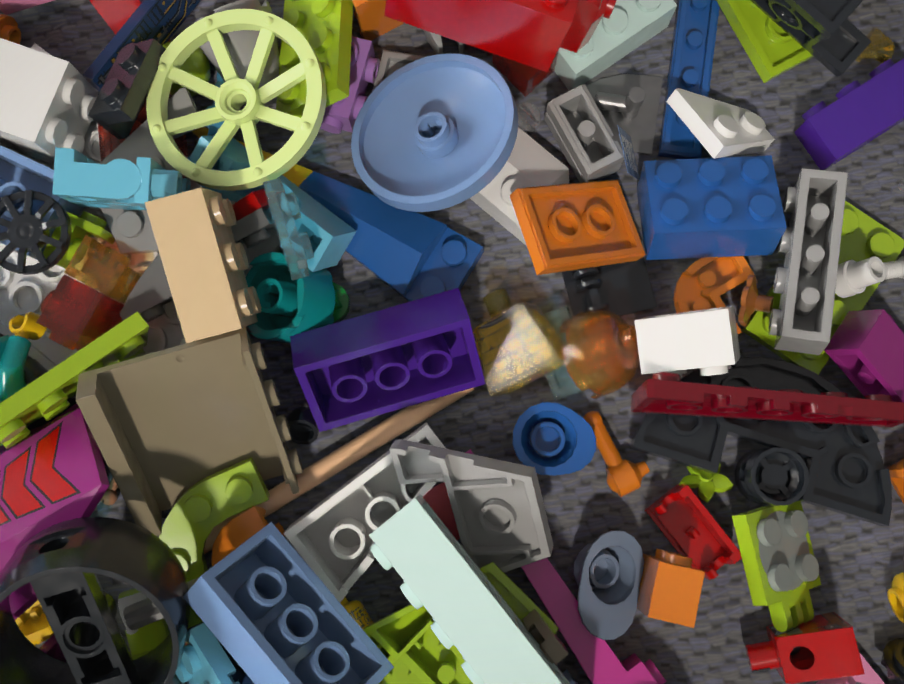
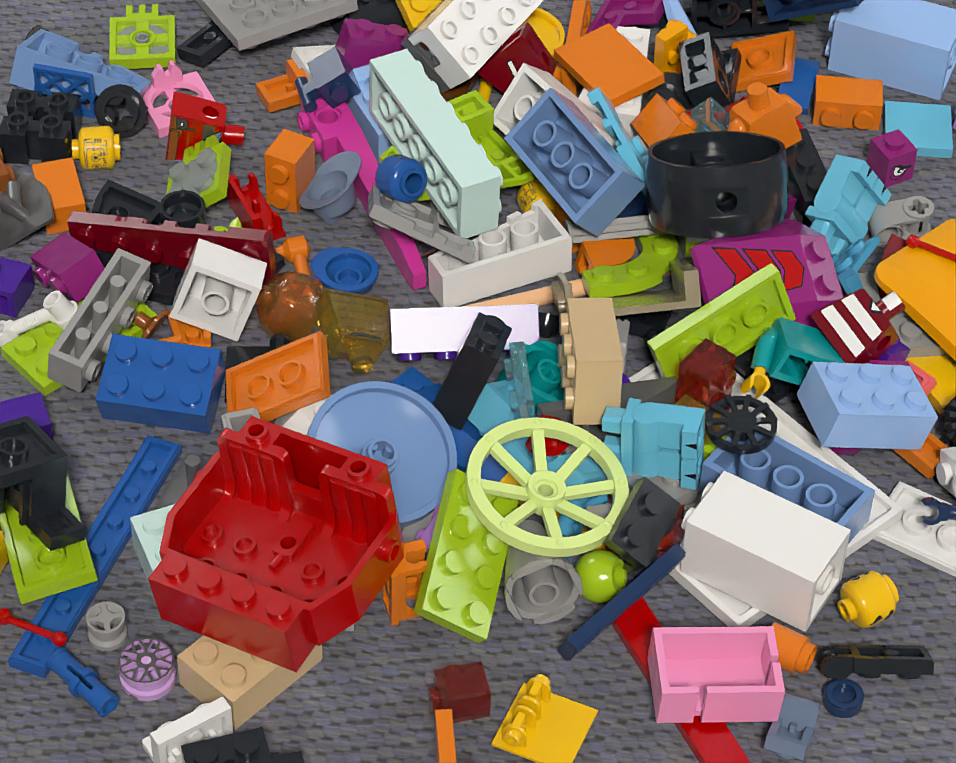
camera: 175 degrees left, 35 degrees down
dark tan tile [523,609,568,665] -> none
medium blue sticker [617,125,639,180] -> none
white wing [666,88,775,159] -> none
none -> blue head [375,155,428,203]
none -> black brick [432,312,512,431]

